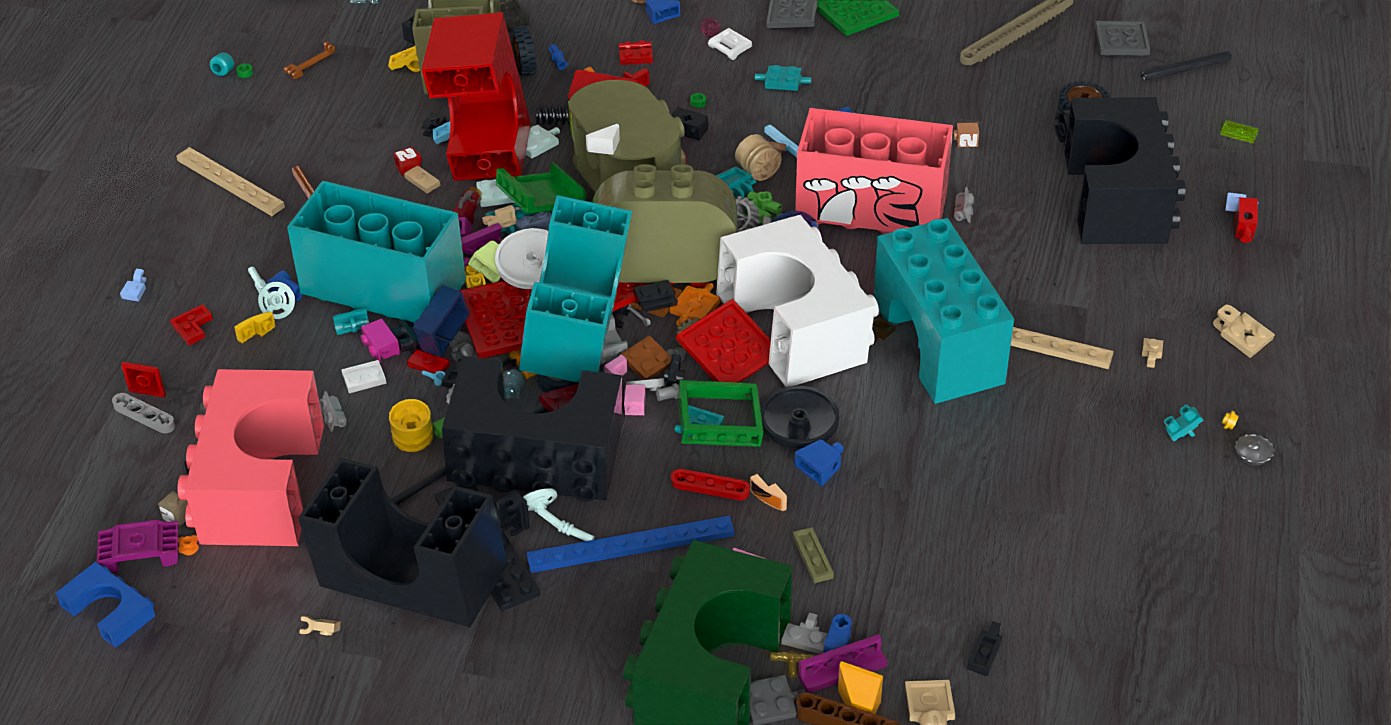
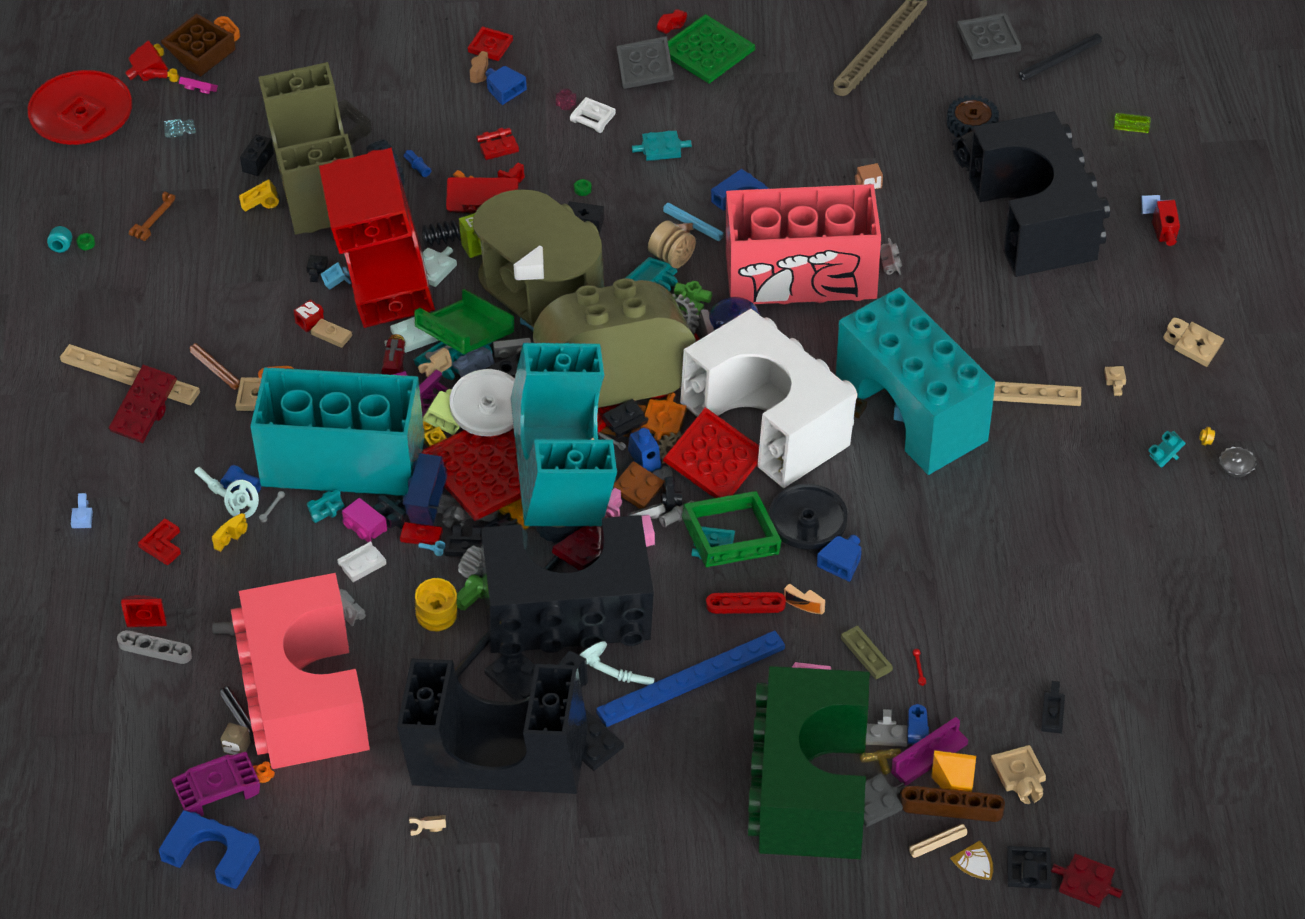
camera: 15 degrees left, 5 degrees up
none -> dark red plate [108,364,177,443]
none -> light grey hinge [259,491,285,522]
none -> blue torso [628,428,661,473]
none -> red hinge [912,649,926,686]

